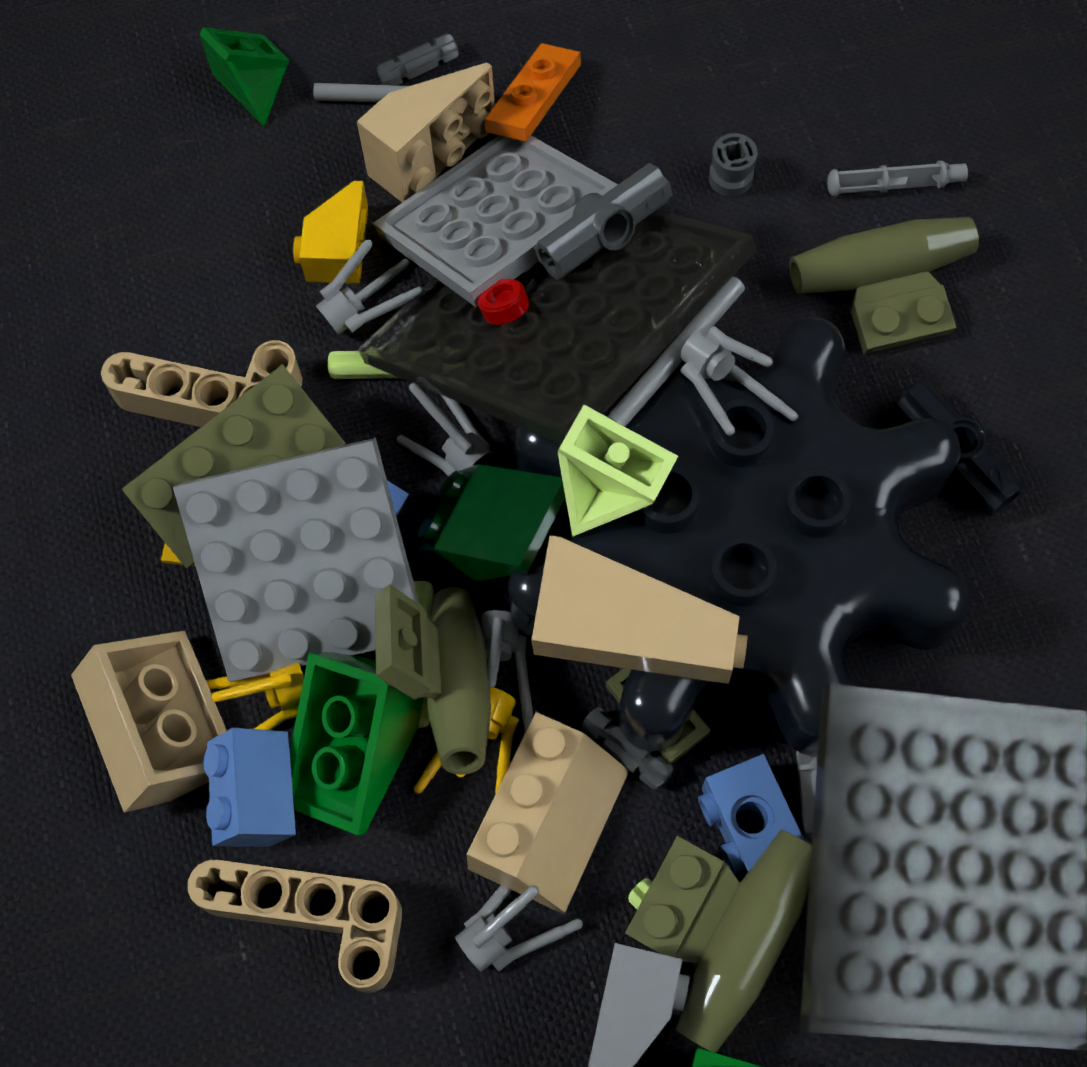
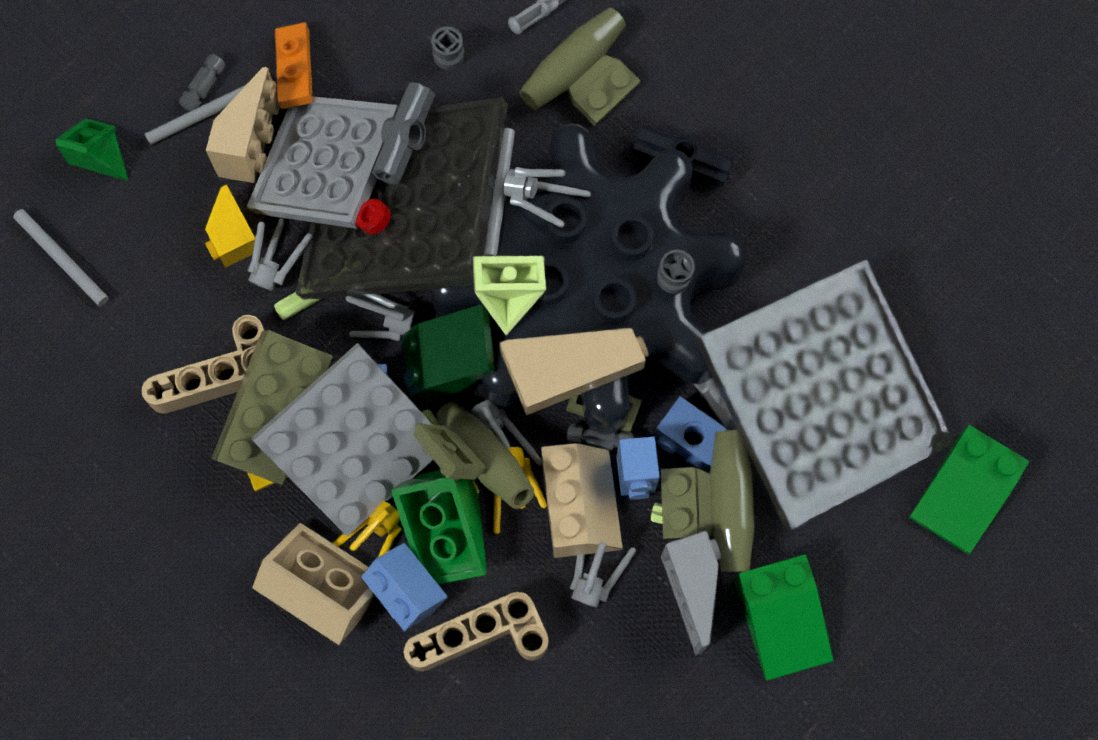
camera: 35 degrees left, 5 degrees up
none -> light grey bar [13,209,109,307]
none -> medium blue brick [616,437,659,500]
none -> dark grey wheel [656,249,695,294]

